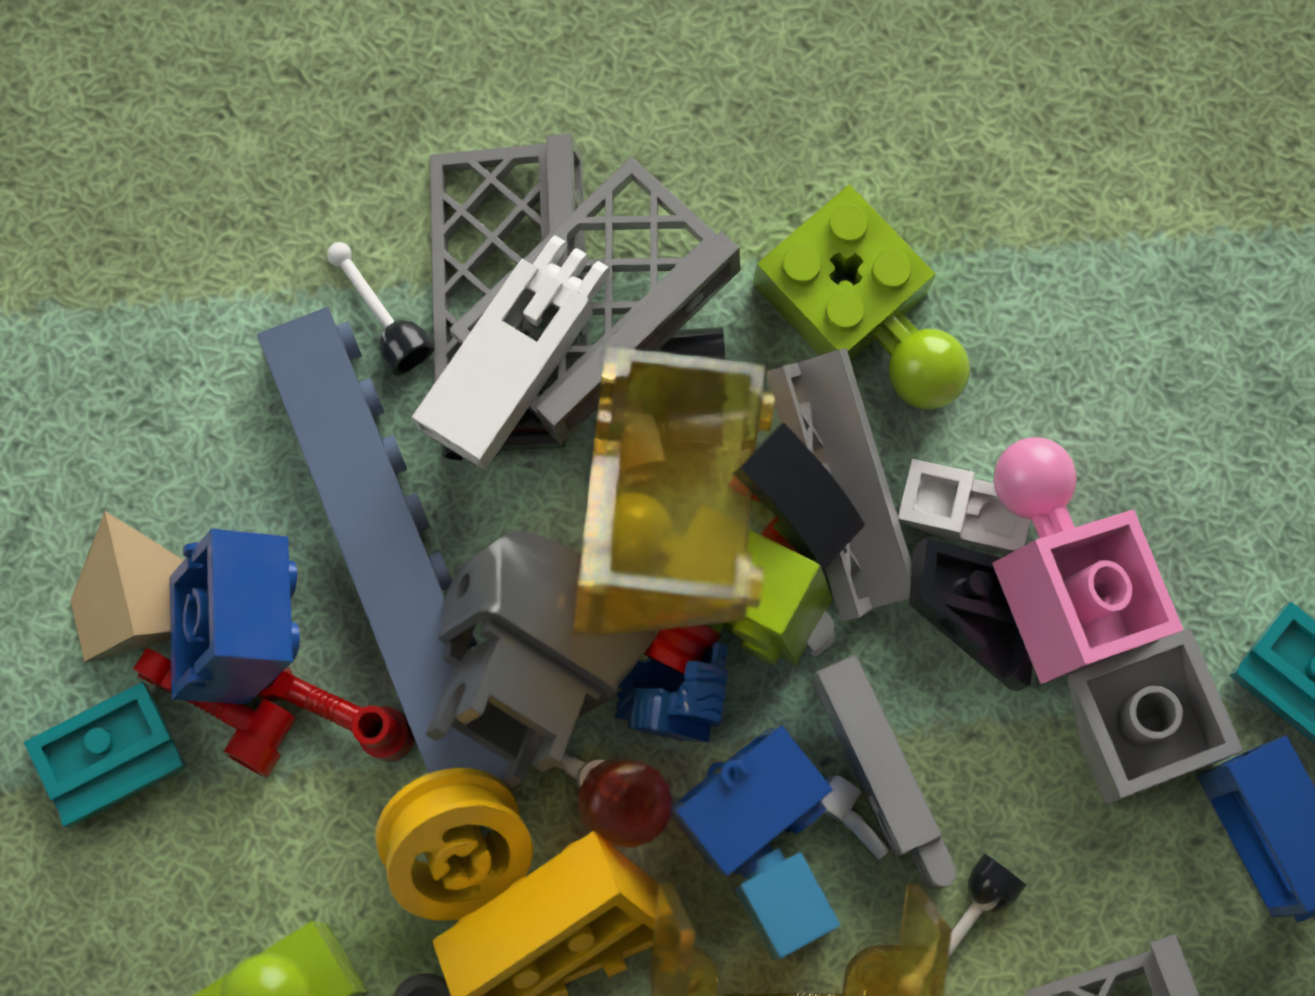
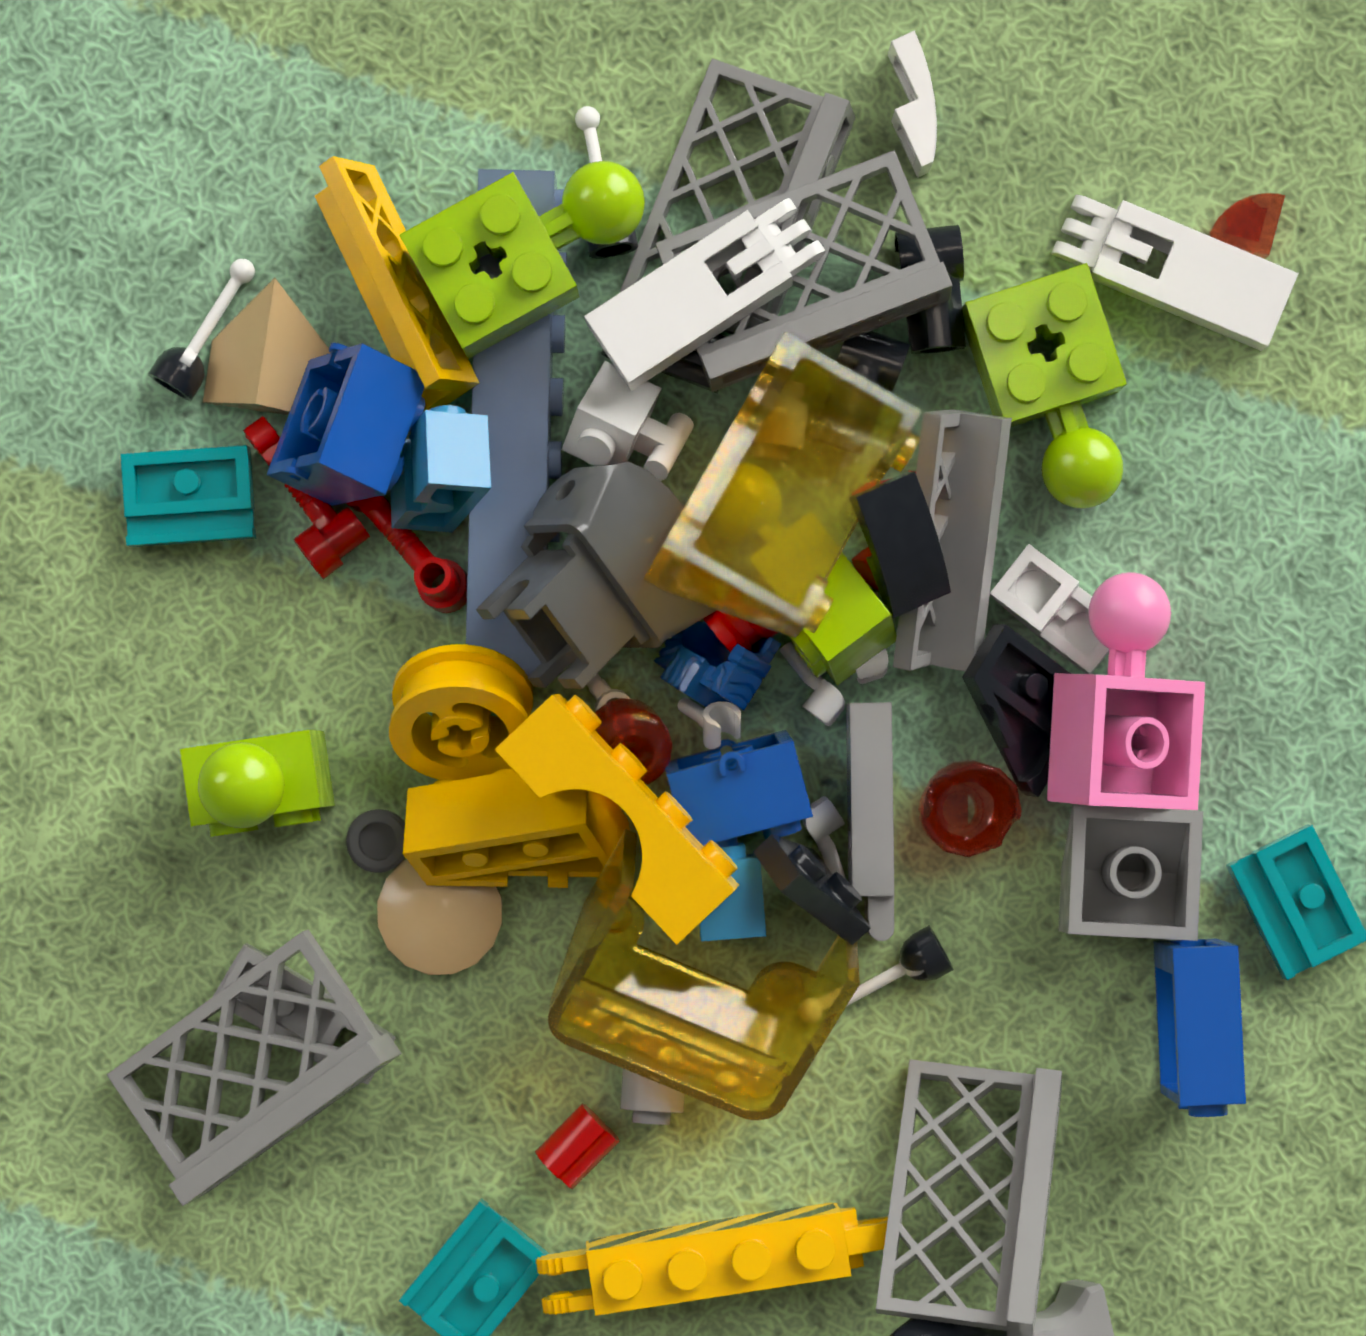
camera: 30 degrees right, 10 degrees up
none -> hinge [148,259,255,401]
none -> yellow fence [314,156,479,411]
none -> dark azure brick [390,405,491,533]
none -> lime brick [399,161,645,359]
none -> yellow arch [494,693,739,945]
none -> white brick [561,361,694,481]
none -> white hand [678,697,741,749]
none -> black wing [753,834,871,946]
none -> white hand [779,641,845,726]
none -> white slope [888,30,937,178]
none -> black piece [895,225,966,354]
none -> clear red hair [918,760,1022,858]
none -> white hinge [1051,195,1299,351]
none -> clear red tile [1208,193,1285,259]

